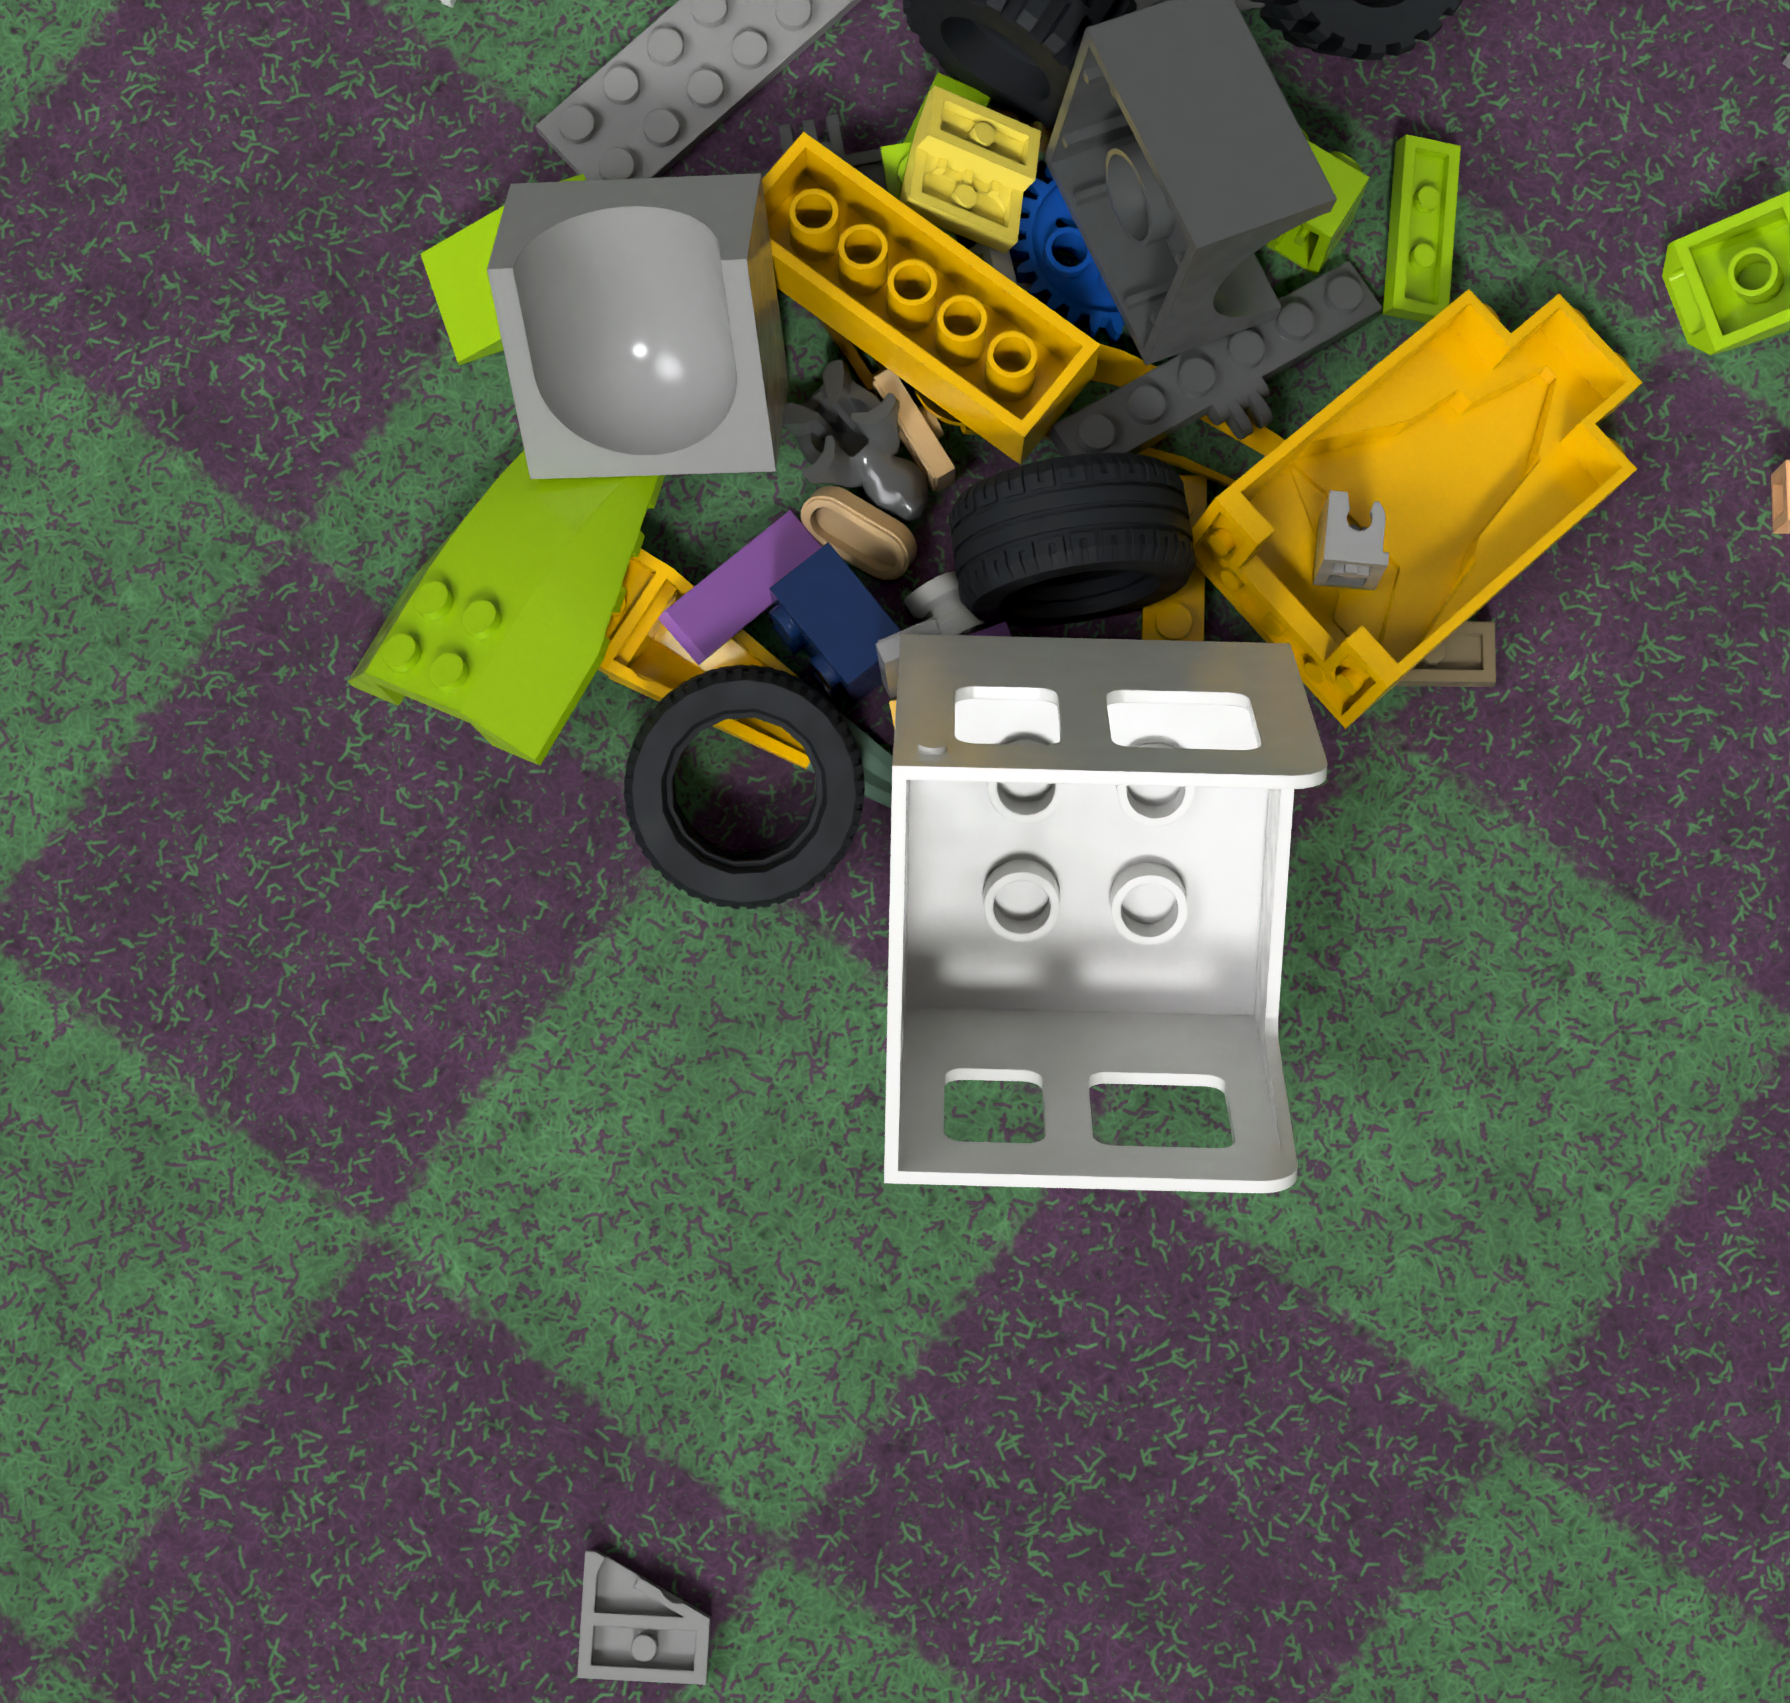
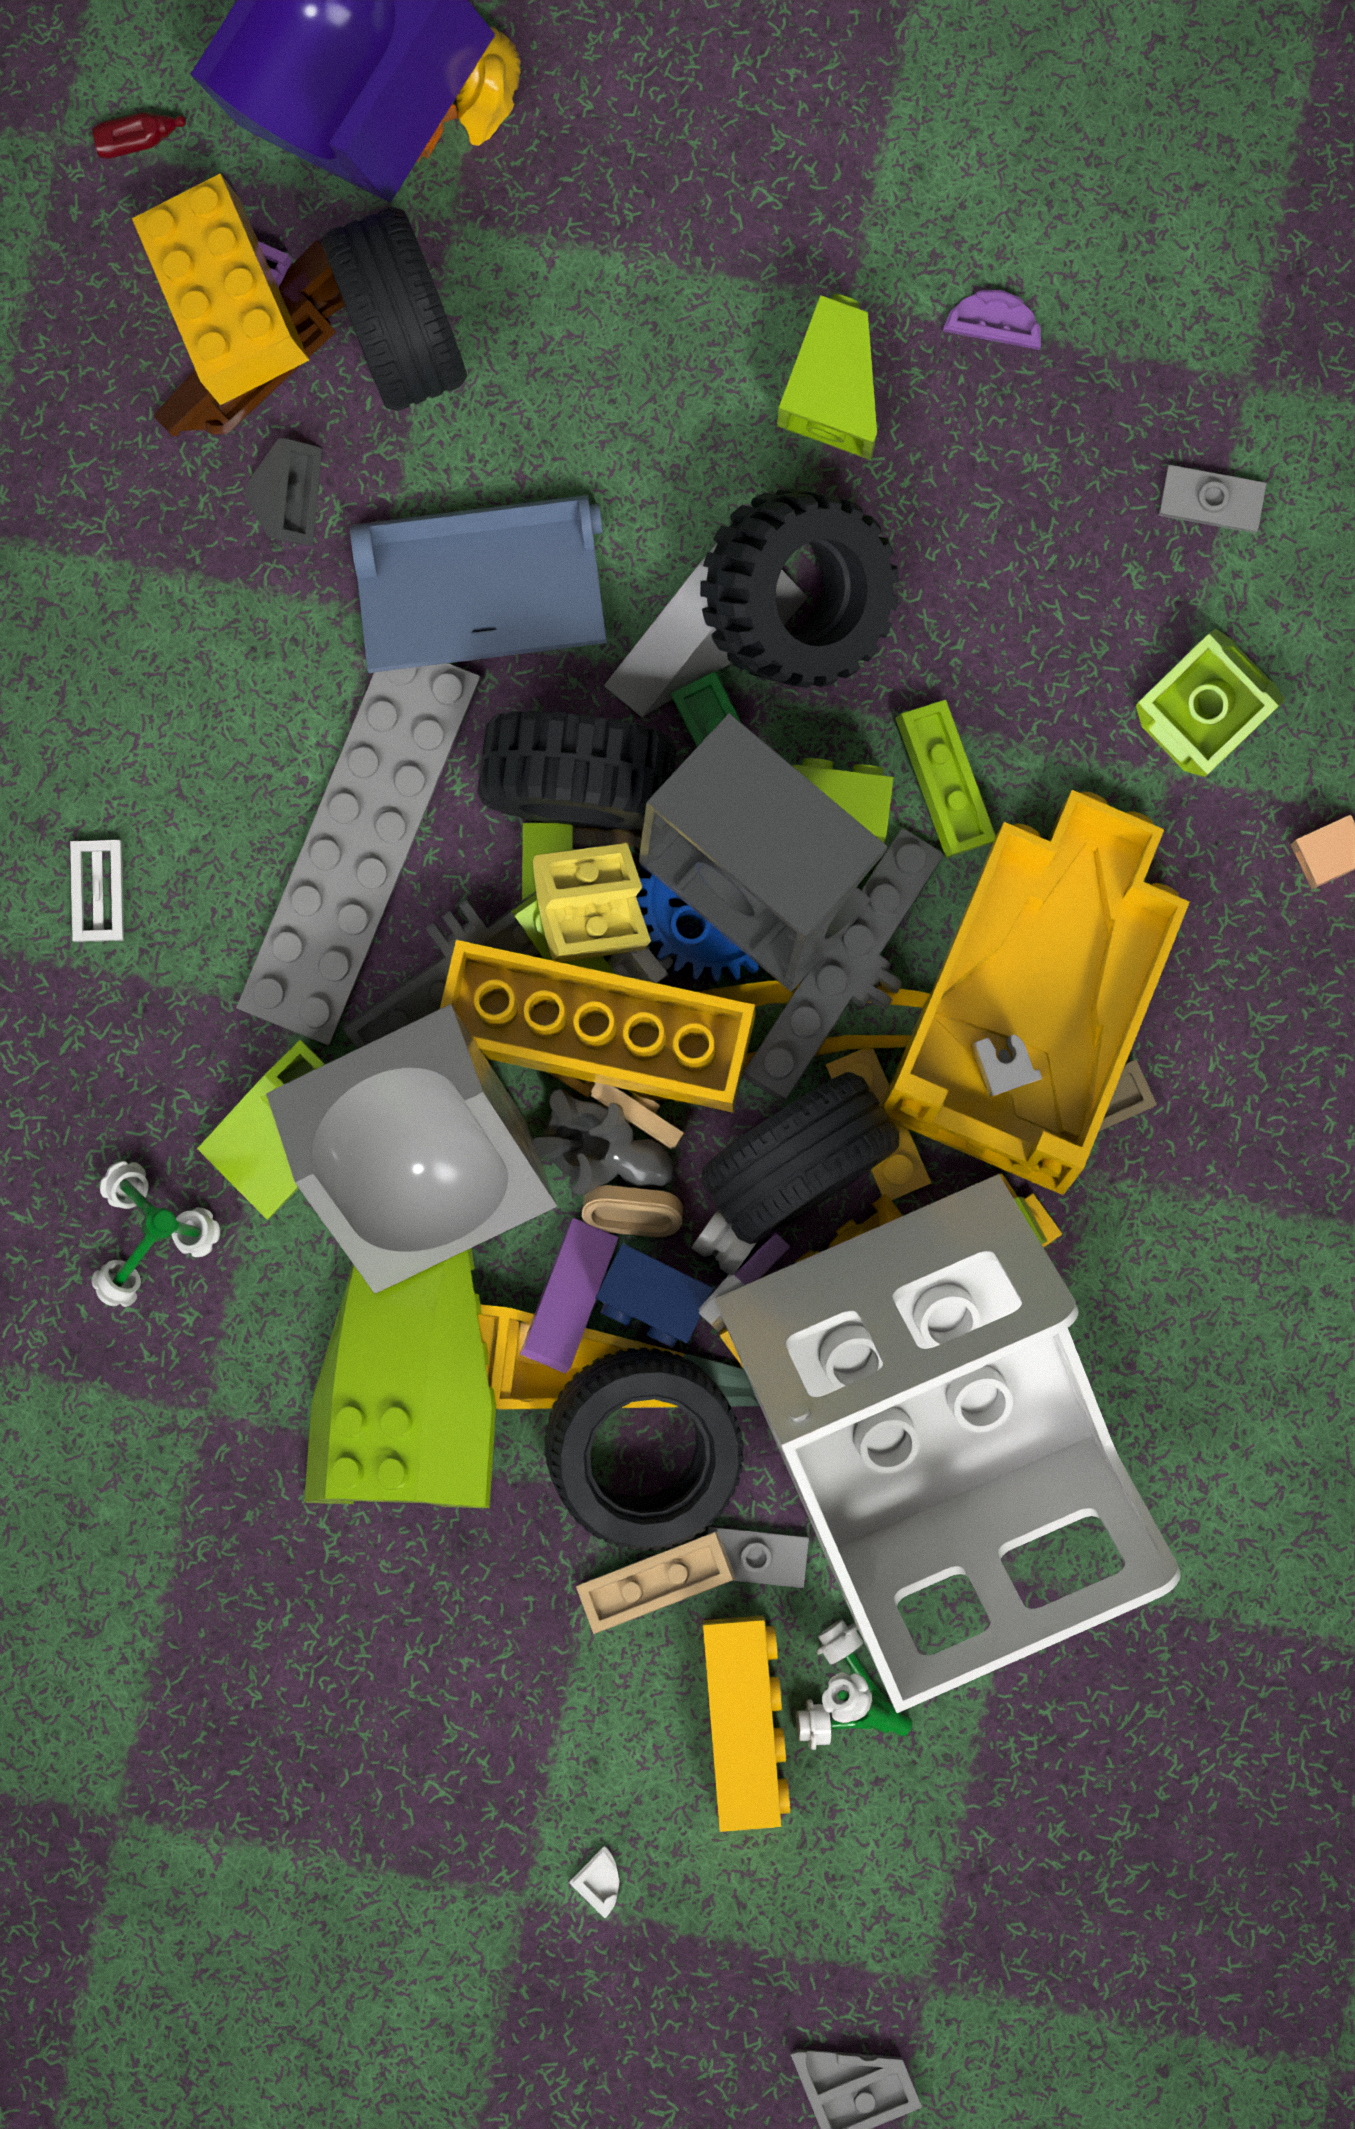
camera: 25 degrees left, 5 degrees up
none -> white plant [92,1161,220,1307]
none -> white tile [569,1845,620,1918]
none -> tan plate [576,1532,736,1634]
none -> yellow brick [703,1615,790,1832]
none -> light grey plate [708,1527,809,1588]
none -> white plant [796,1619,912,1750]

